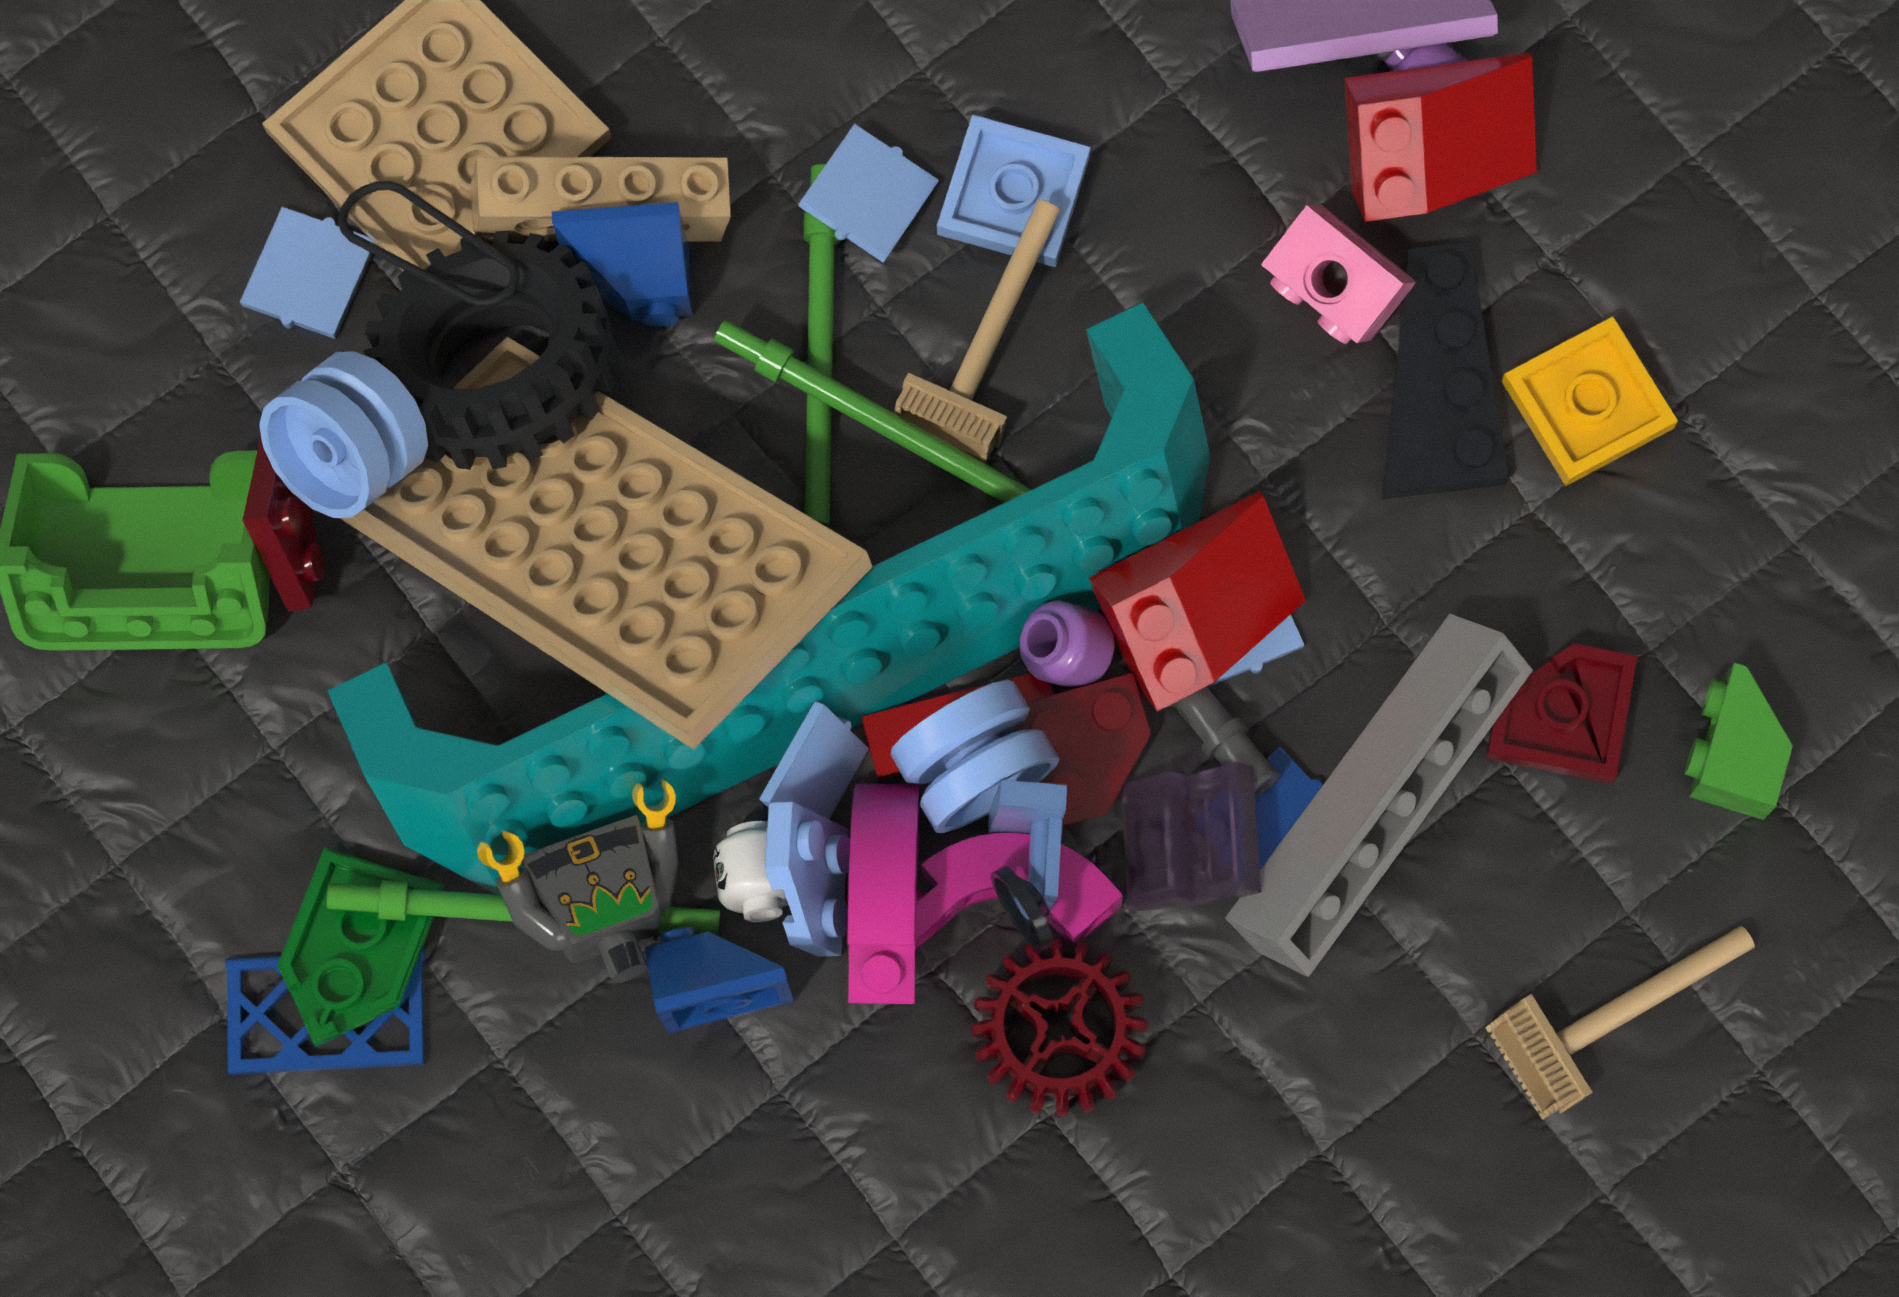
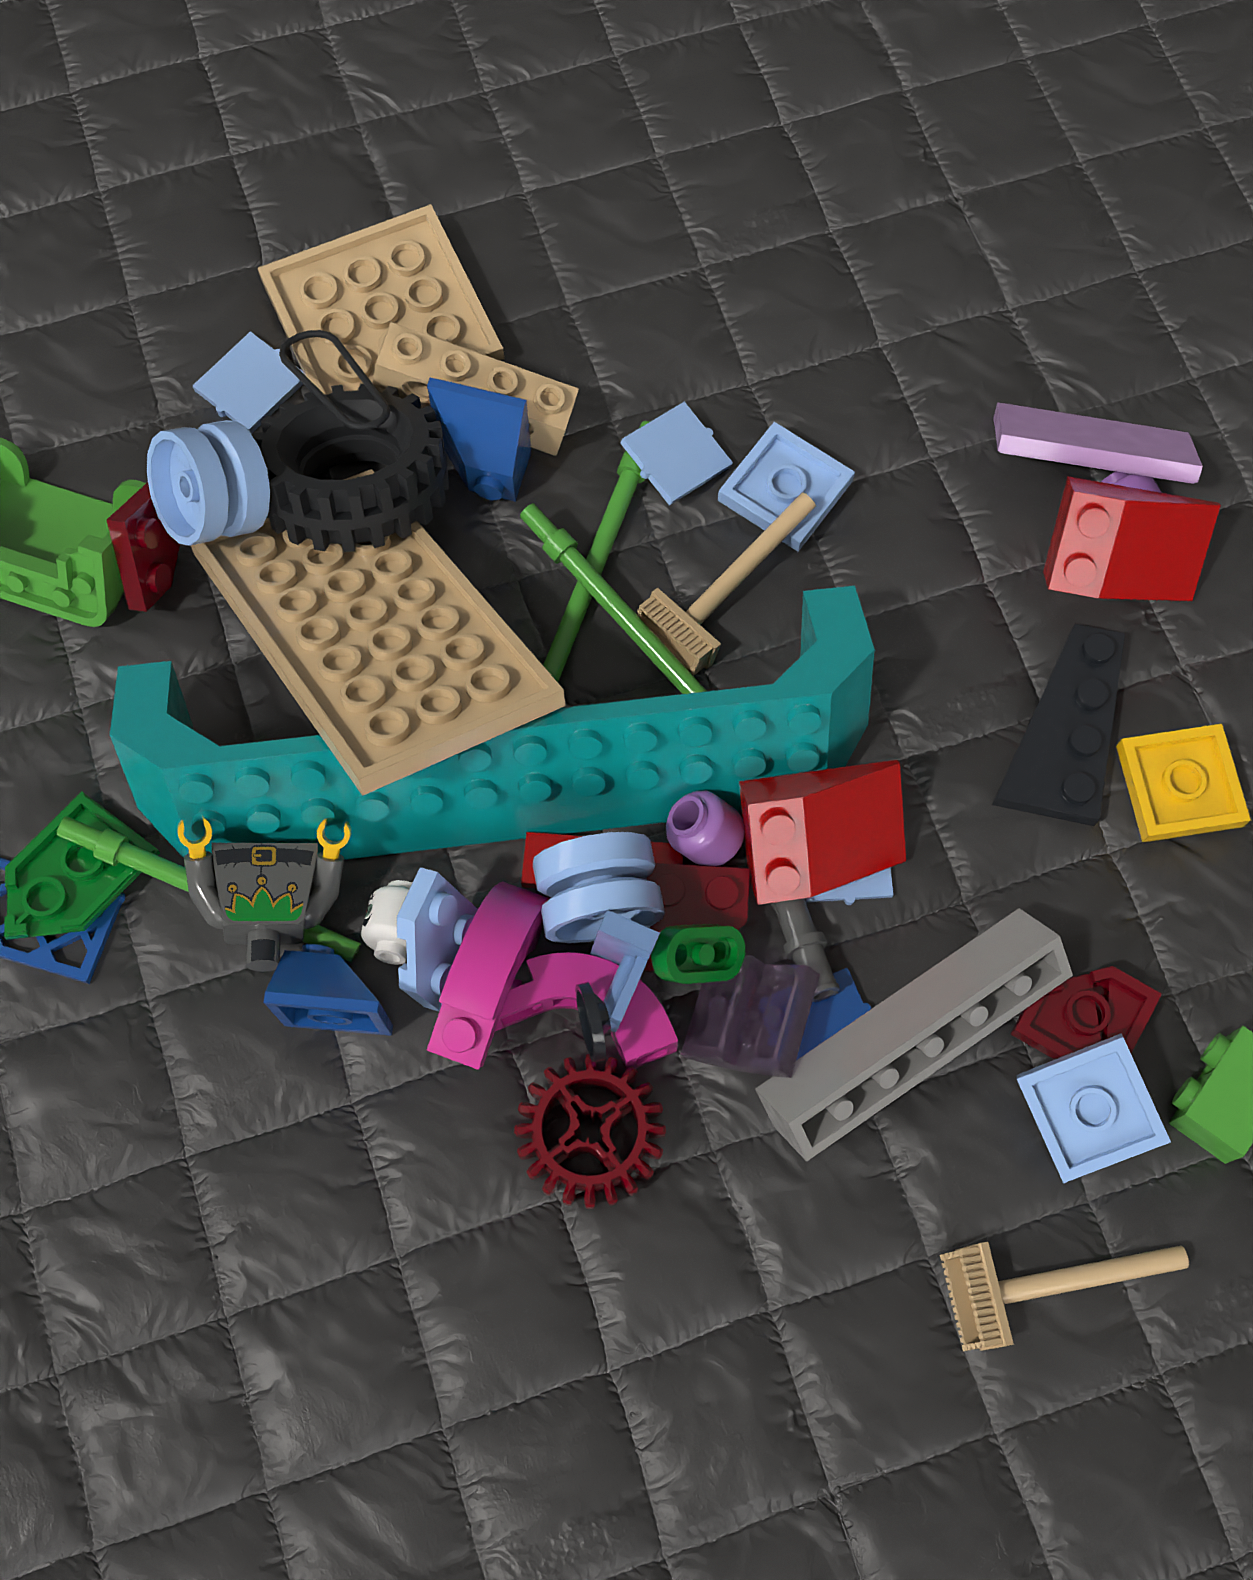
camera: 15 degrees right, 5 degrees down
light blue piece [759,701,869,819] -> none
bright pink brick [1261,205,1417,344] -> none
none -> green plate [651,924,745,984]
none -> light blue plate [1016,1033,1171,1183]

